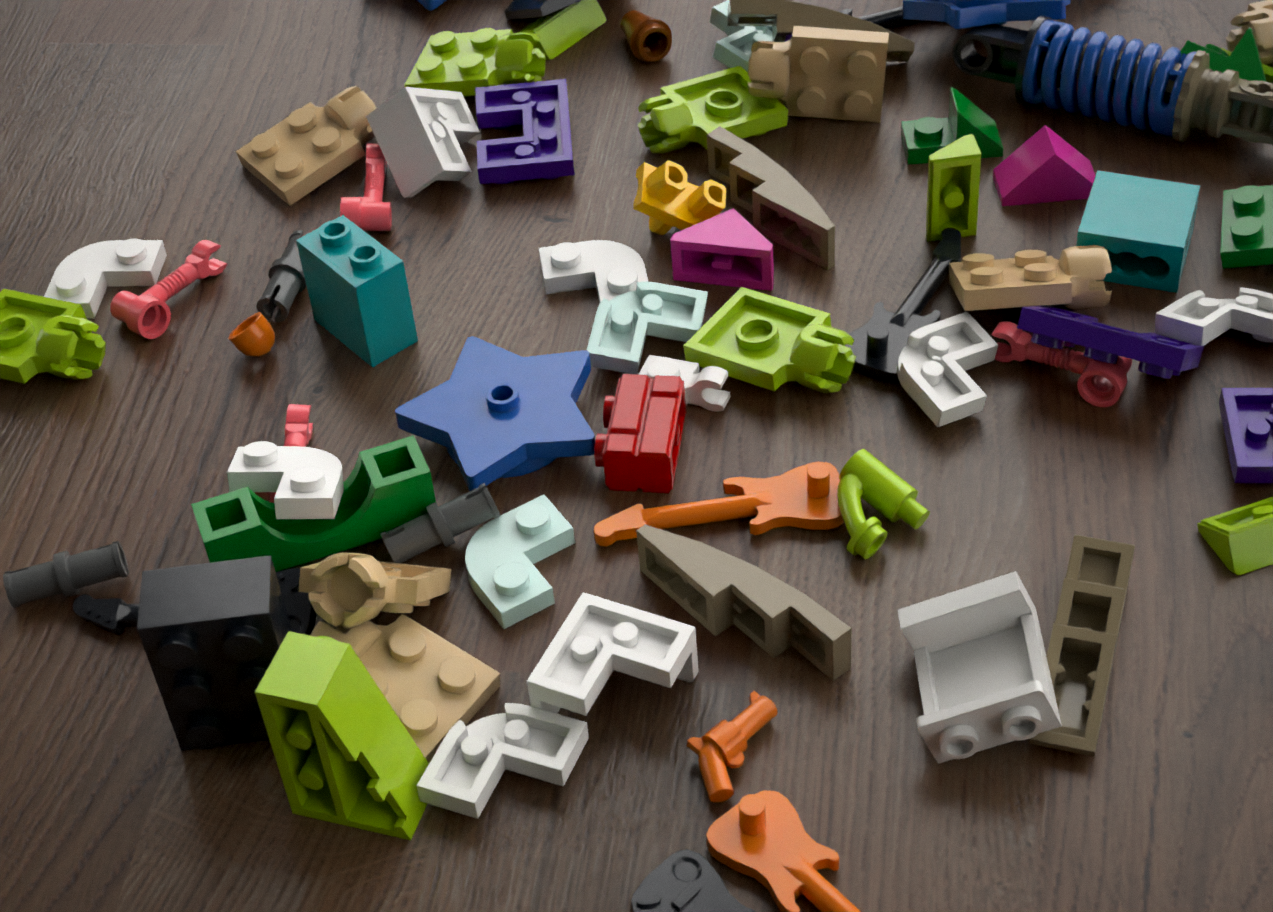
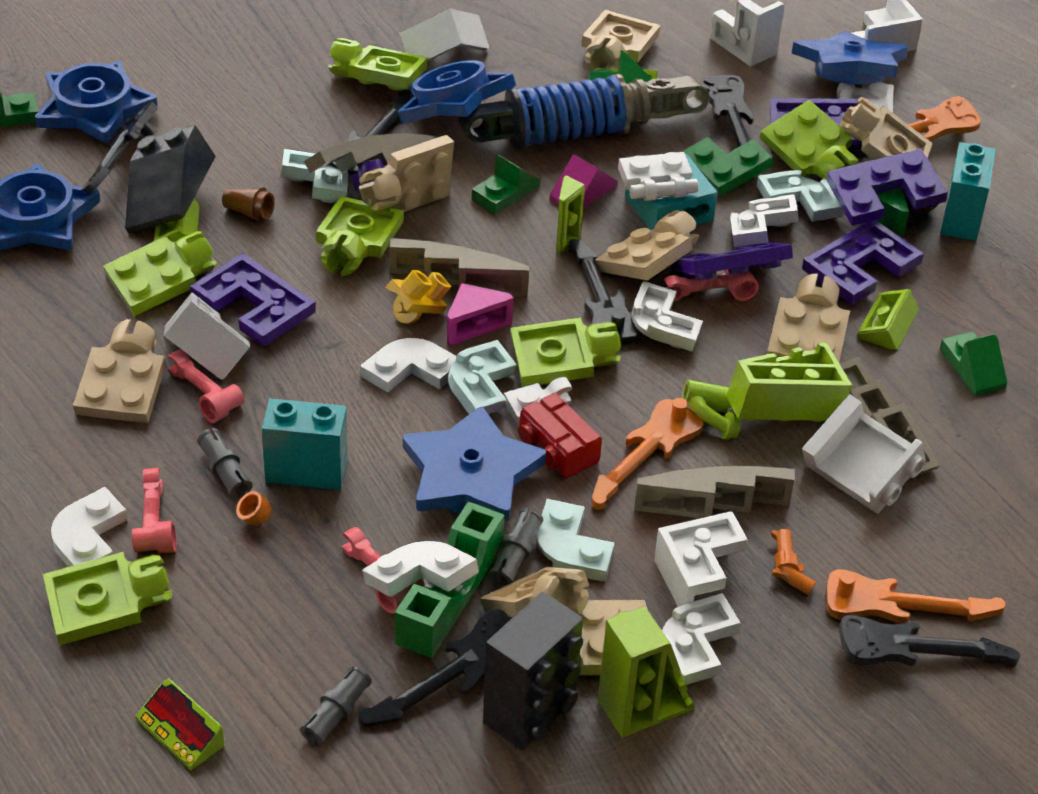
camera: 50 degrees left, 0 degrees up
none -> white plate [618,152,699,201]
none -> lime wedge [726,342,853,422]
none -> tan plate [767,274,850,362]

